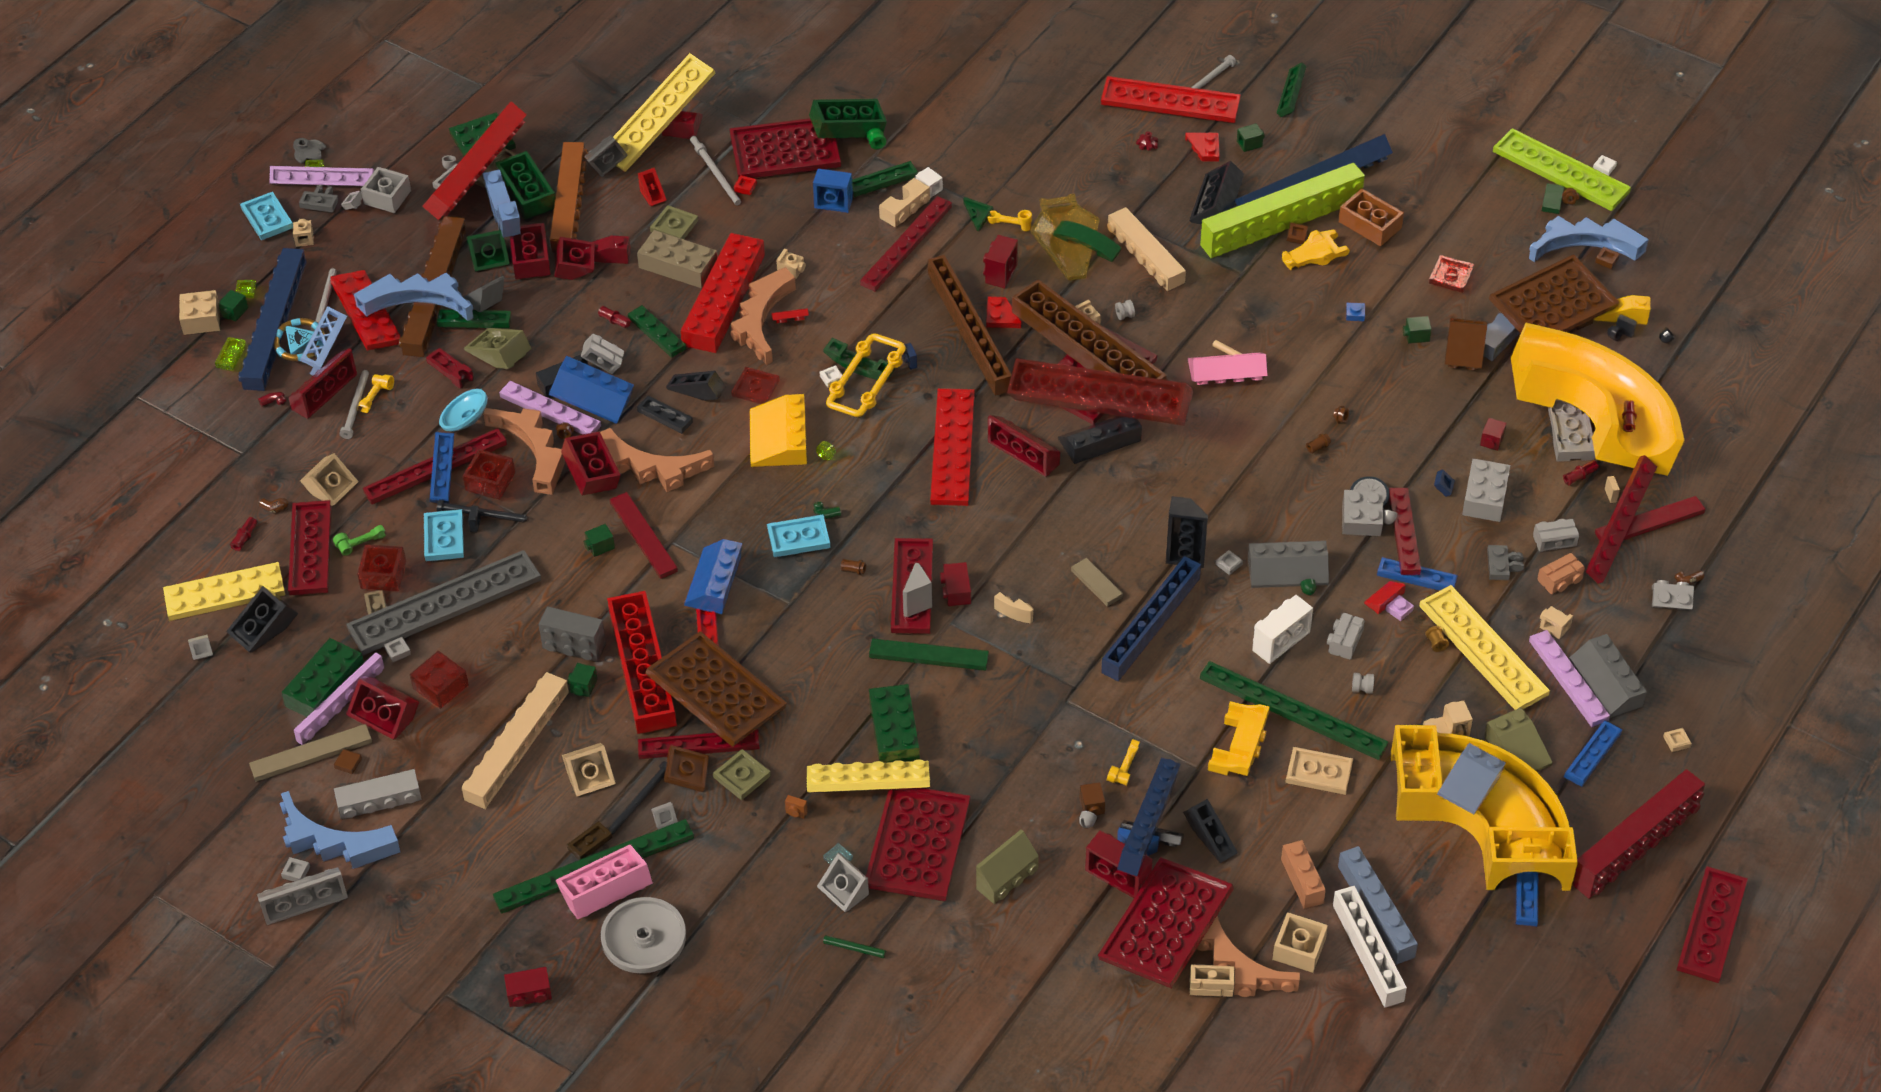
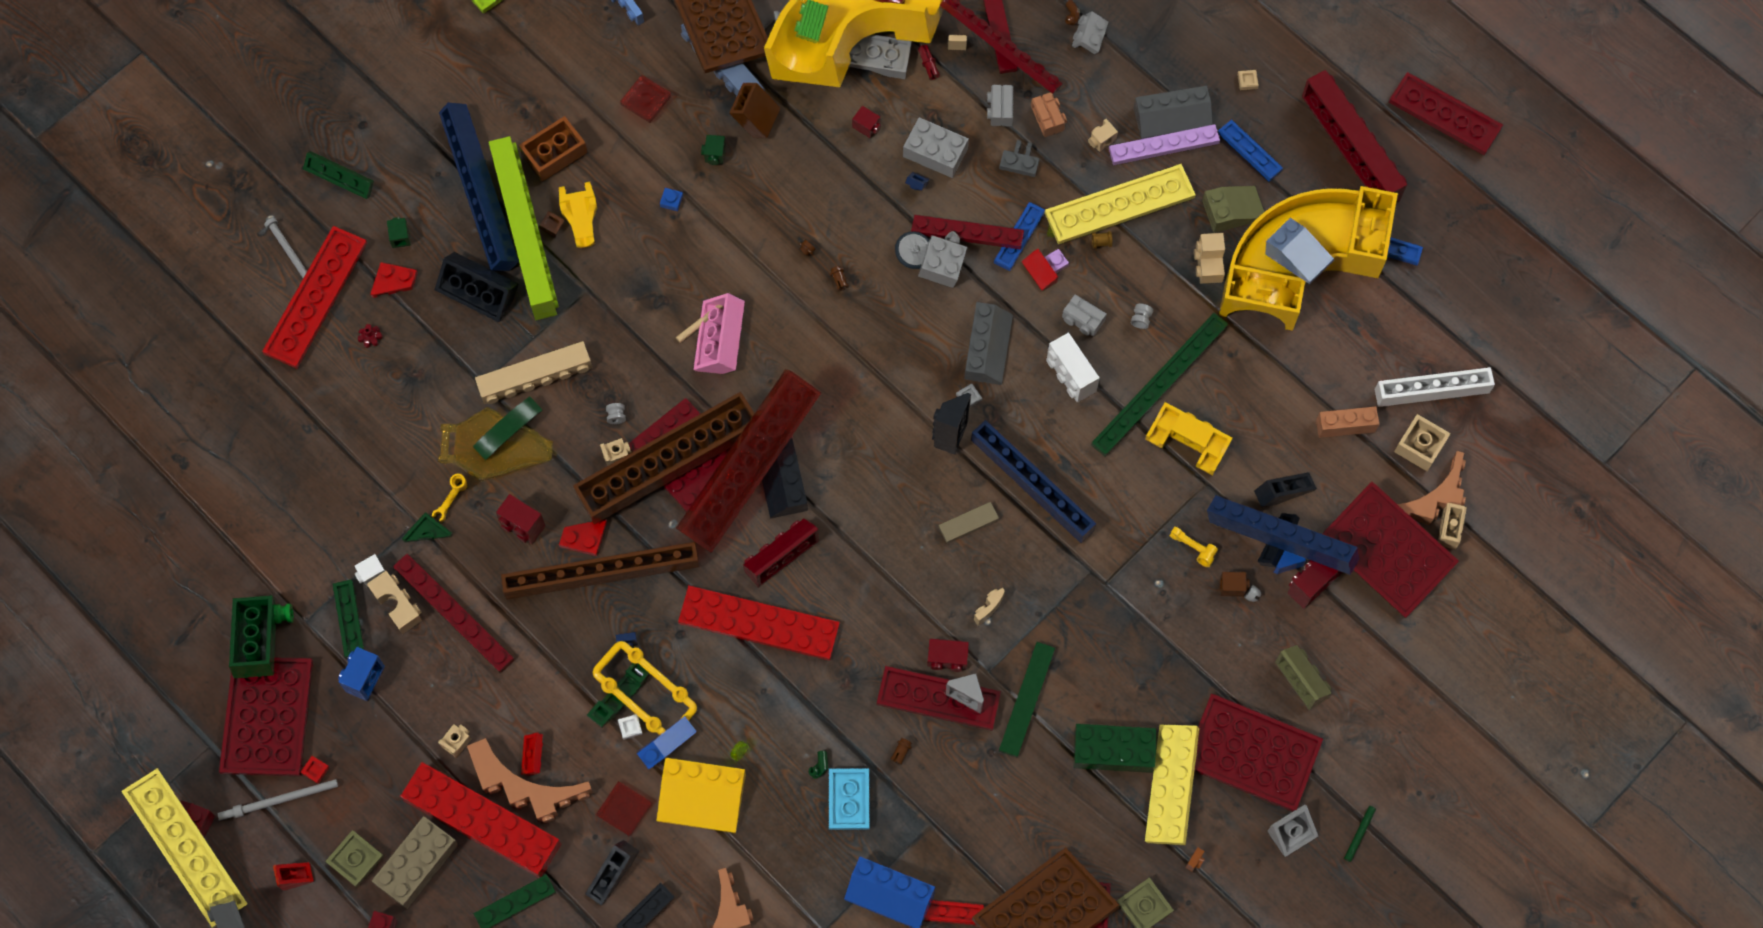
camera: 80 degrees left, 20 degrees up
clear light blue tile [823,843,853,865] -> none
tan tile [1285,747,1353,795] -> none
dark green hinge [1300,579,1316,595] -> none
sand blue brick [1338,846,1418,965] -> none
none -> slope [637,716,697,769]
none -> bright green brick [794,0,829,43]

